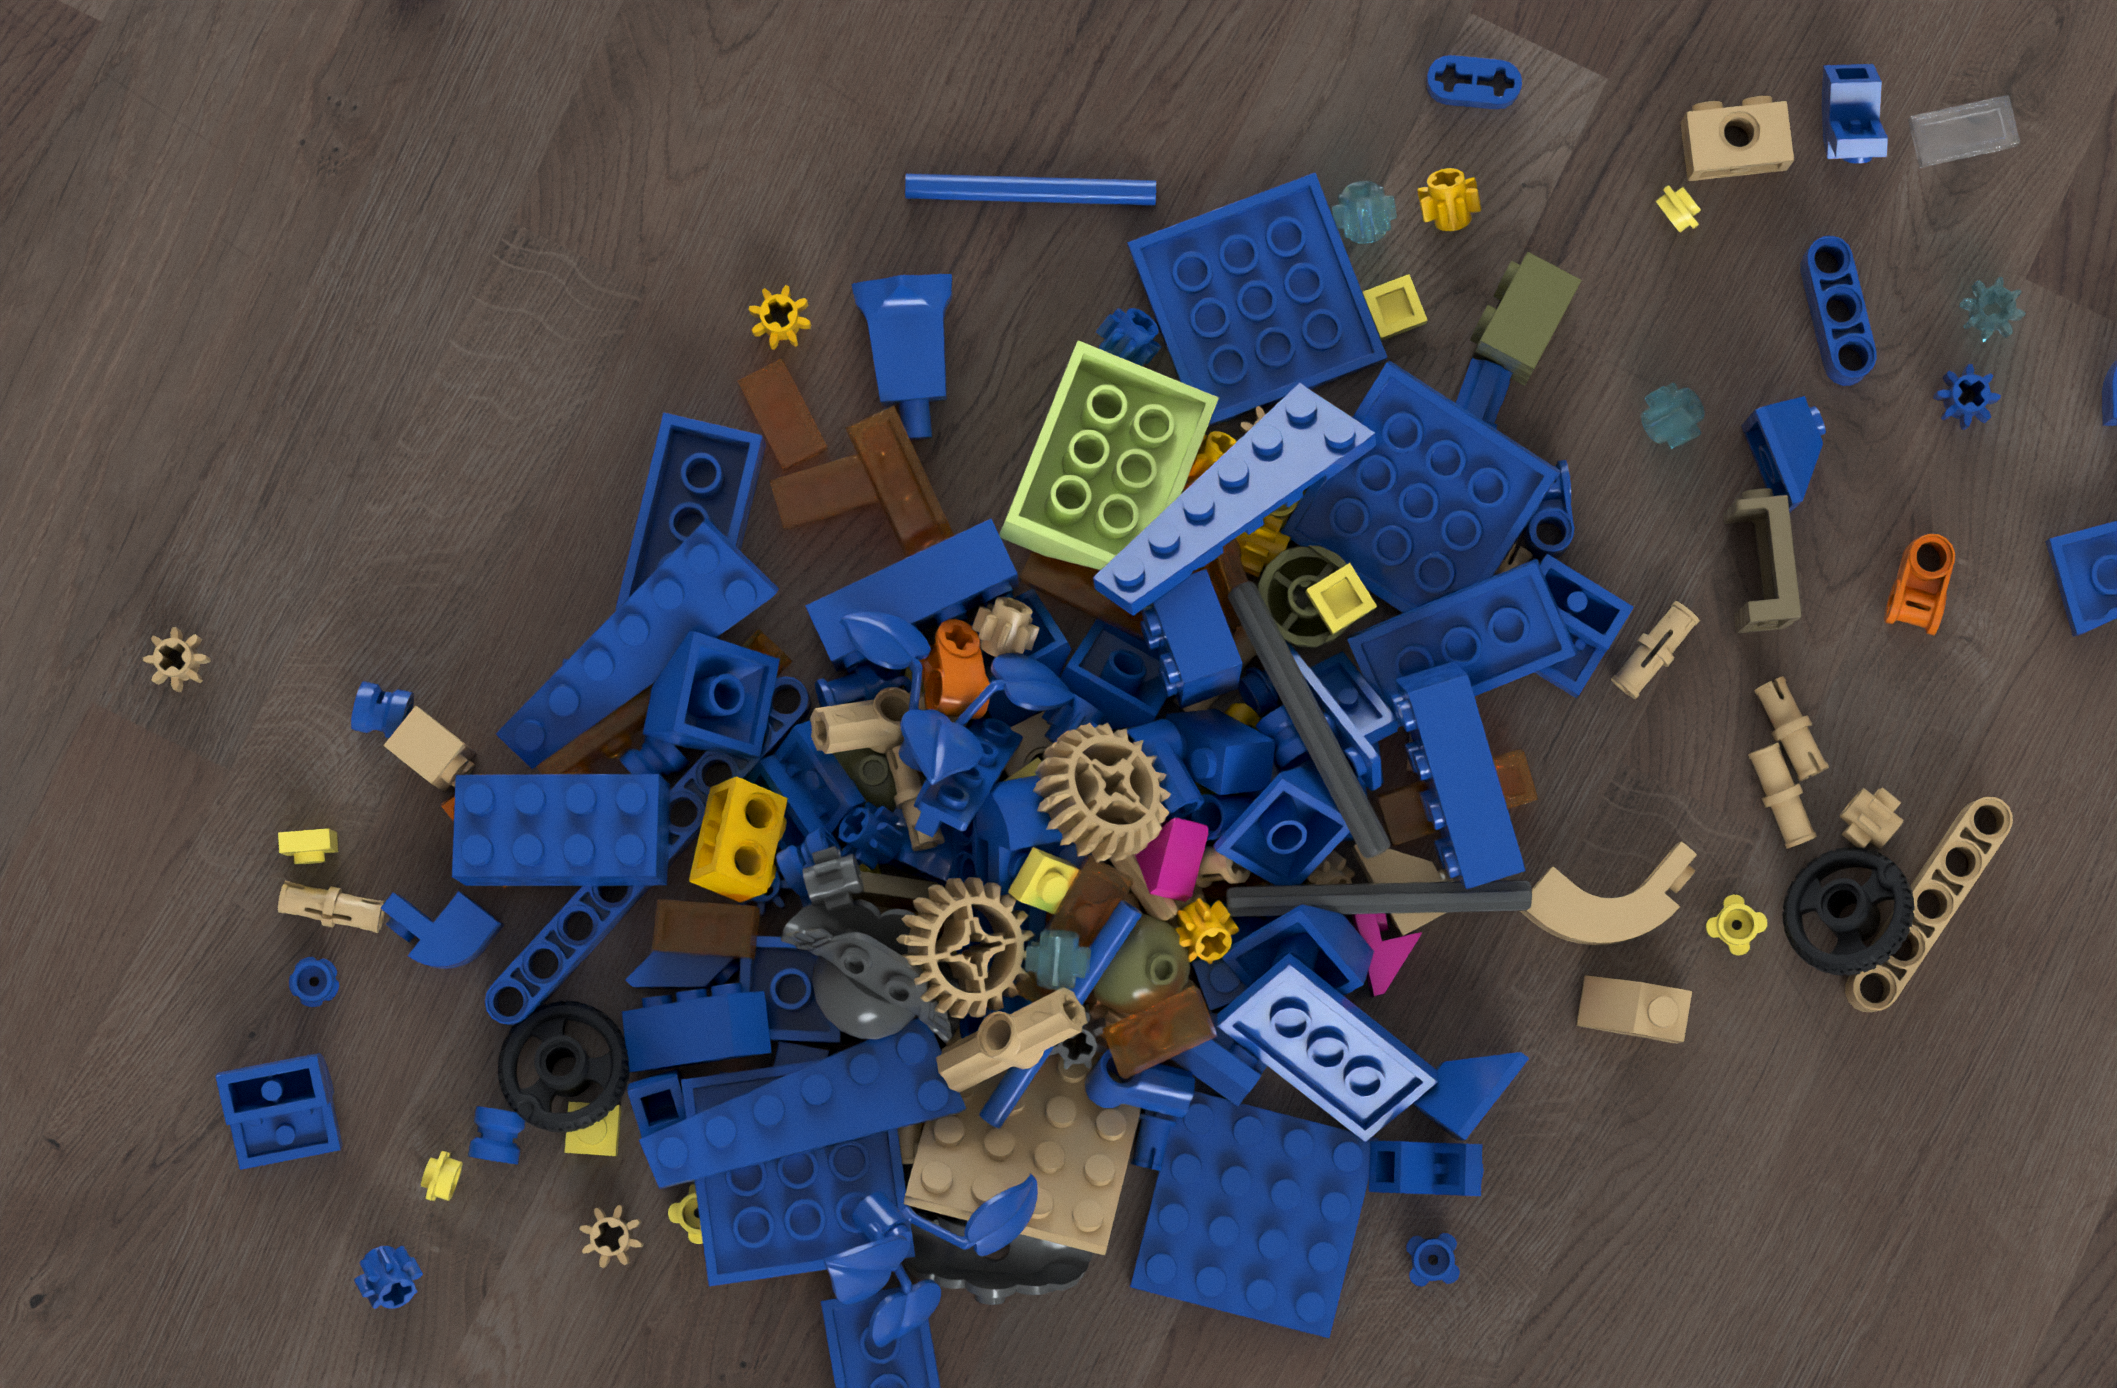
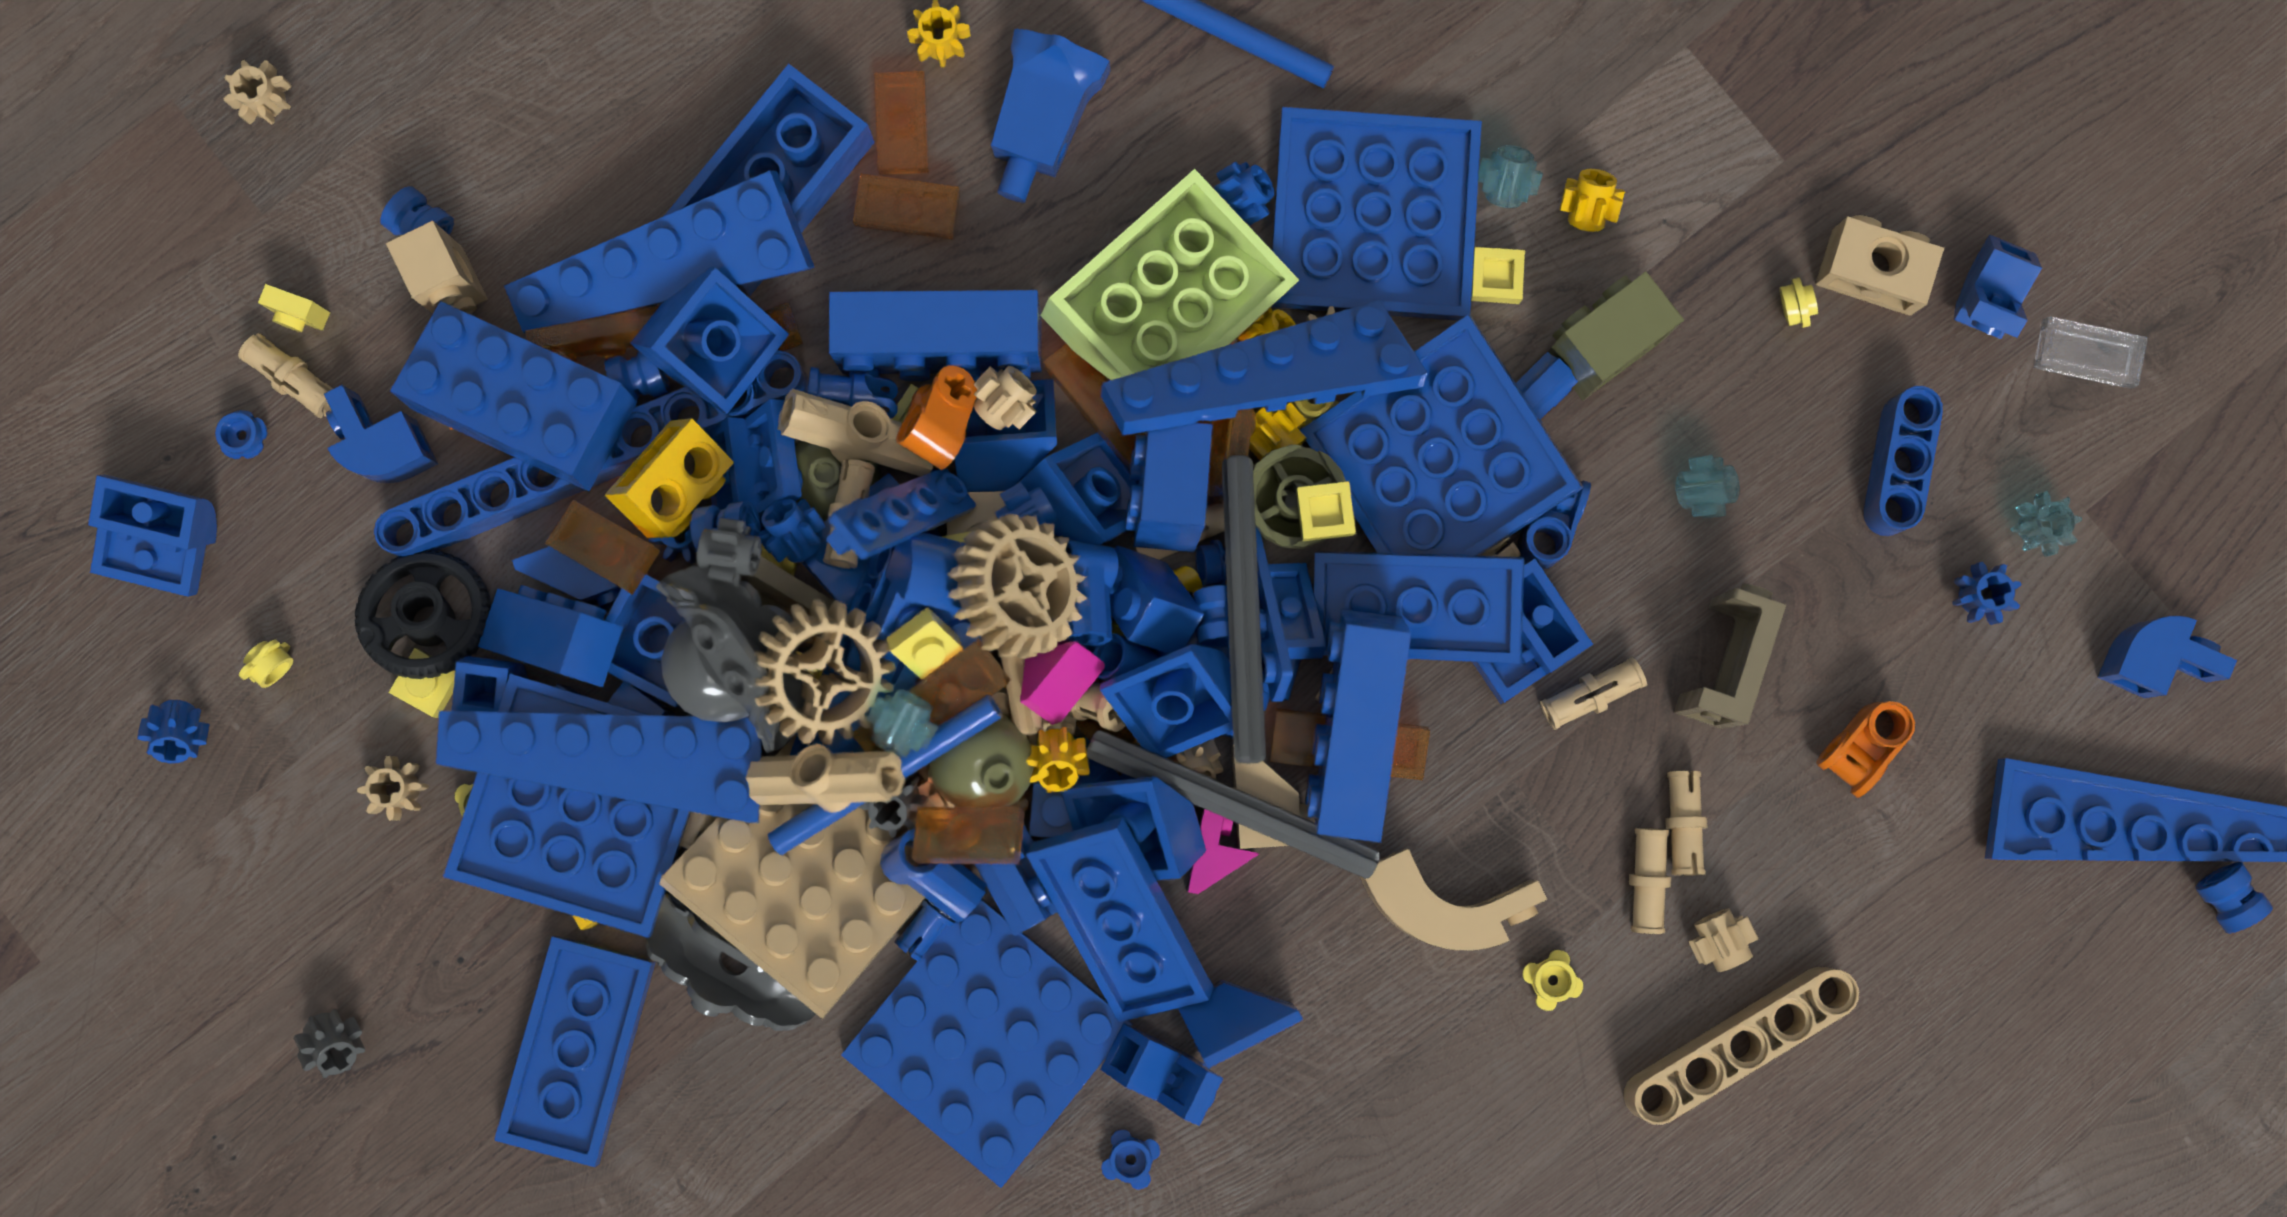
camera: 20 degrees right, 0 degrees up
blue wheel [468,1106,526,1165] -> none
blue plant [824,1173,1038,1347] -> none
blue plant [840,611,1073,785] -> none
clear orange plate [845,406,954,558] -> none
blue beam [1426,55,1522,110] -> none
tan slope [1576,975,1692,1044] -> none
blue slope [1741,396,1826,513] -> none
black wheel [1782,847,1915,976] -> none

